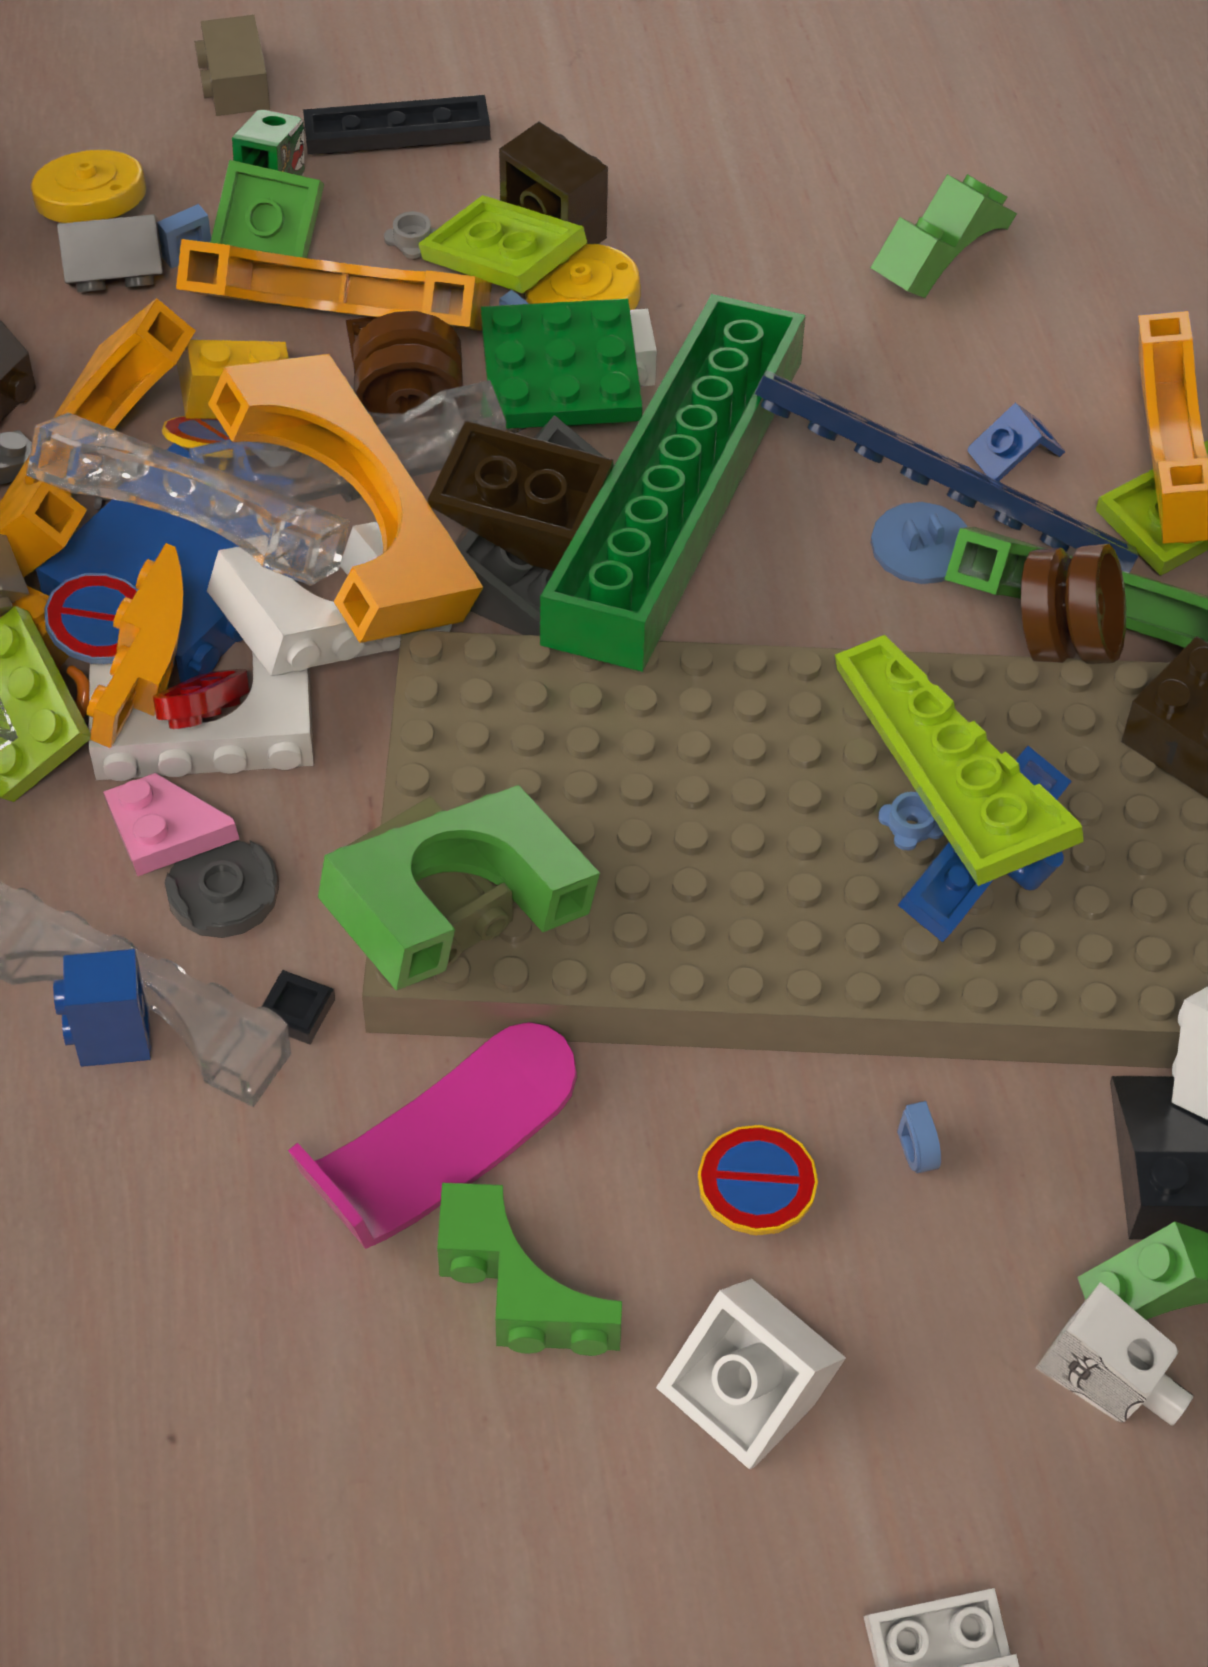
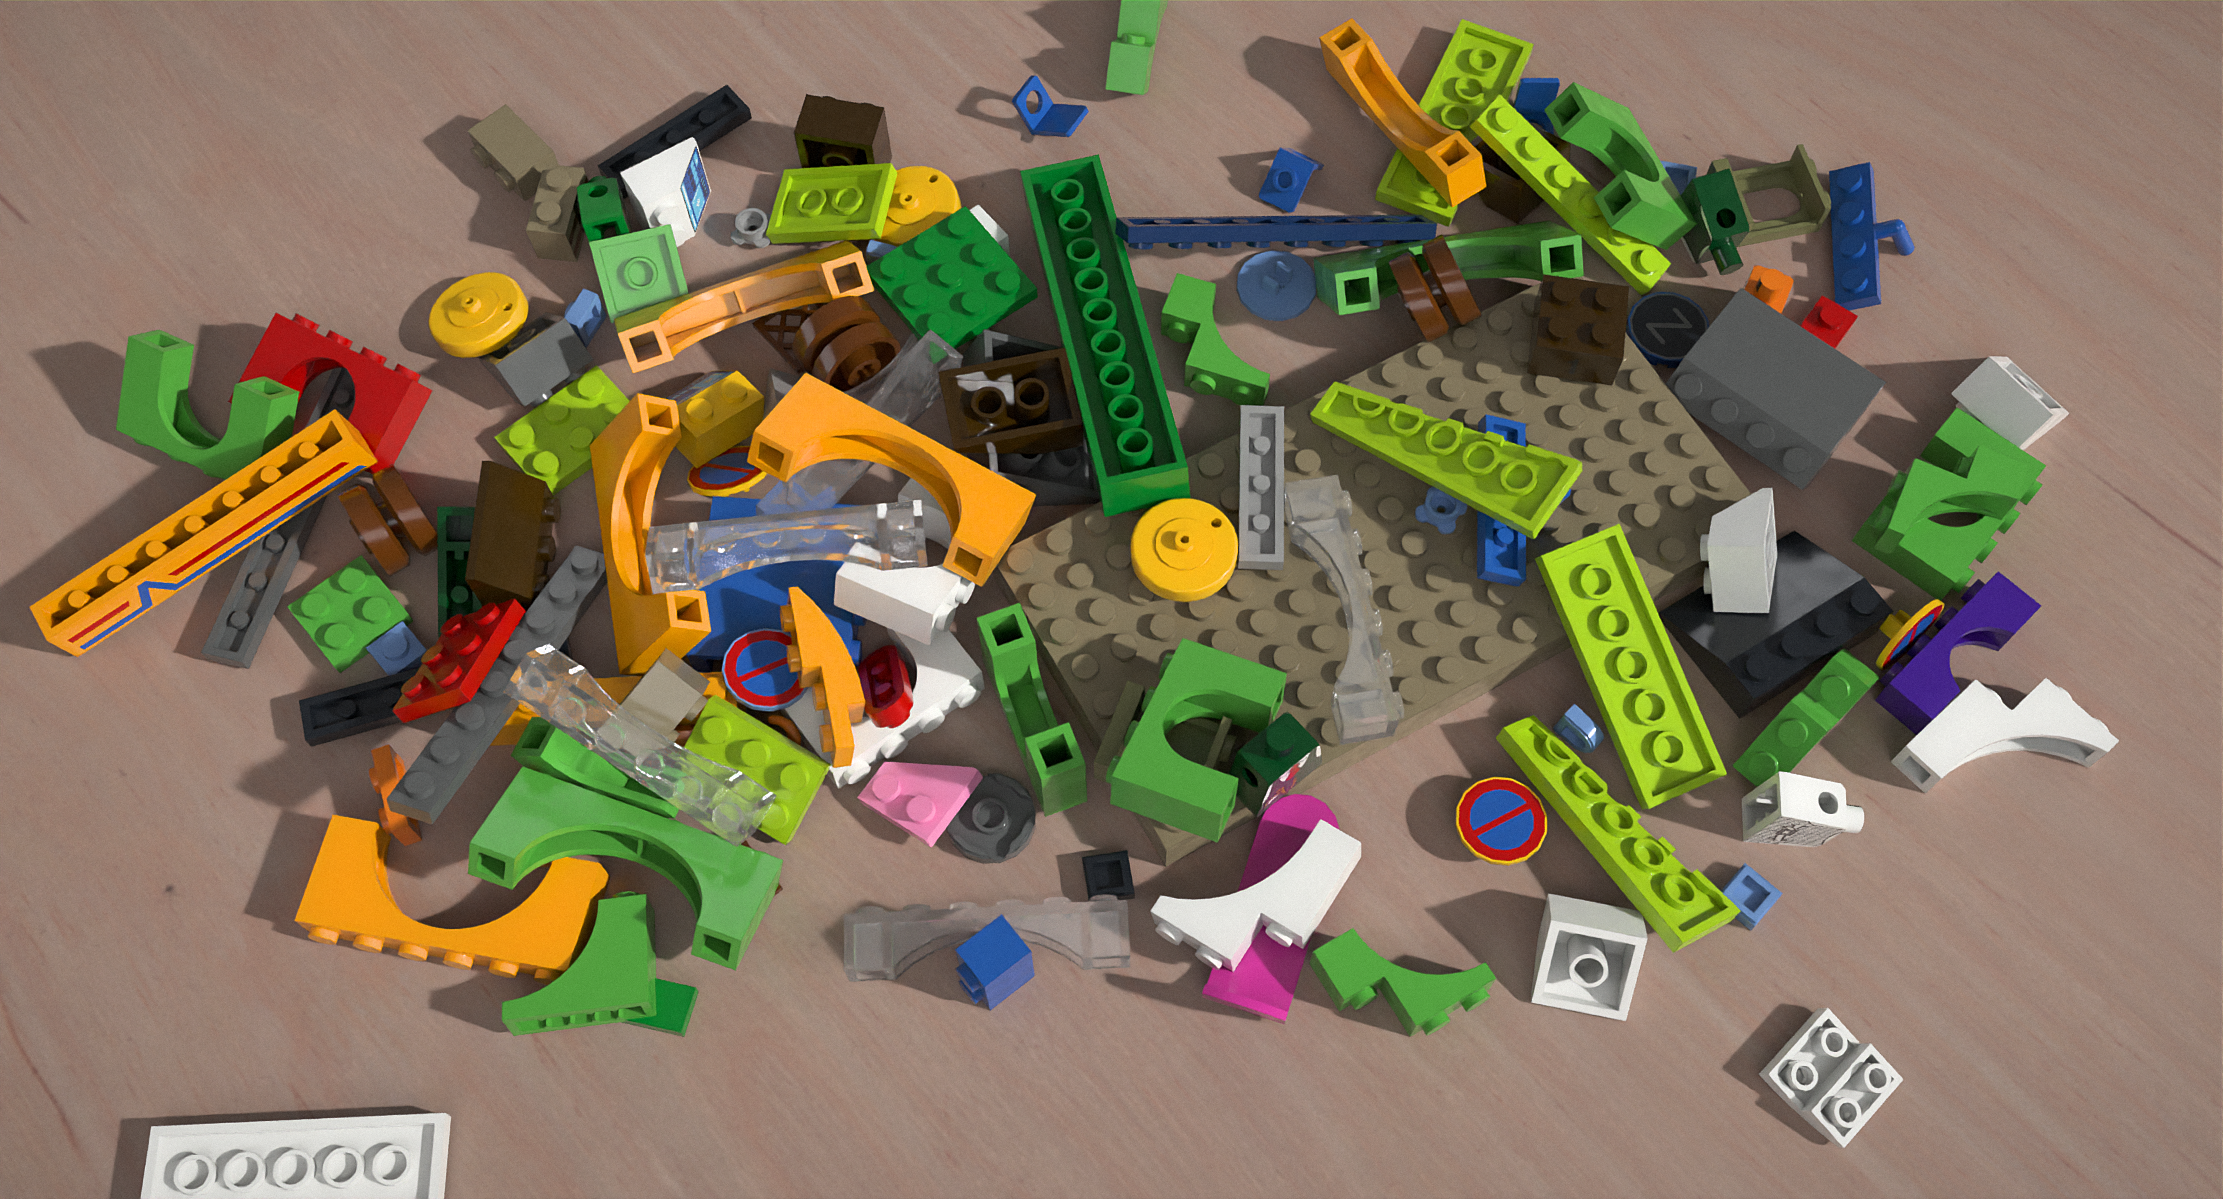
camera: 30 degrees left, 10 degrees up
none -> lime plate [494,365,630,496]
none -> dark tan brick [526,164,589,262]
none -> white slope [620,137,711,247]
none -> bright green arch [976,603,1087,817]
none -> blue bracket [1012,75,1089,137]
none -> yellow wheel [1130,498,1238,602]
none -> white arch [1150,819,1361,972]
none -> bright green arch [1161,273,1270,406]
none -> dark green torso [1229,712,1322,818]
none -> light grey plate [1238,405,1284,570]
none -> clear arch [1284,475,1404,745]
none -> lime wing [1496,715,1741,953]
none -> lime plate [1535,524,1727,810]
none -> medium blue tile [1721,863,1783,931]

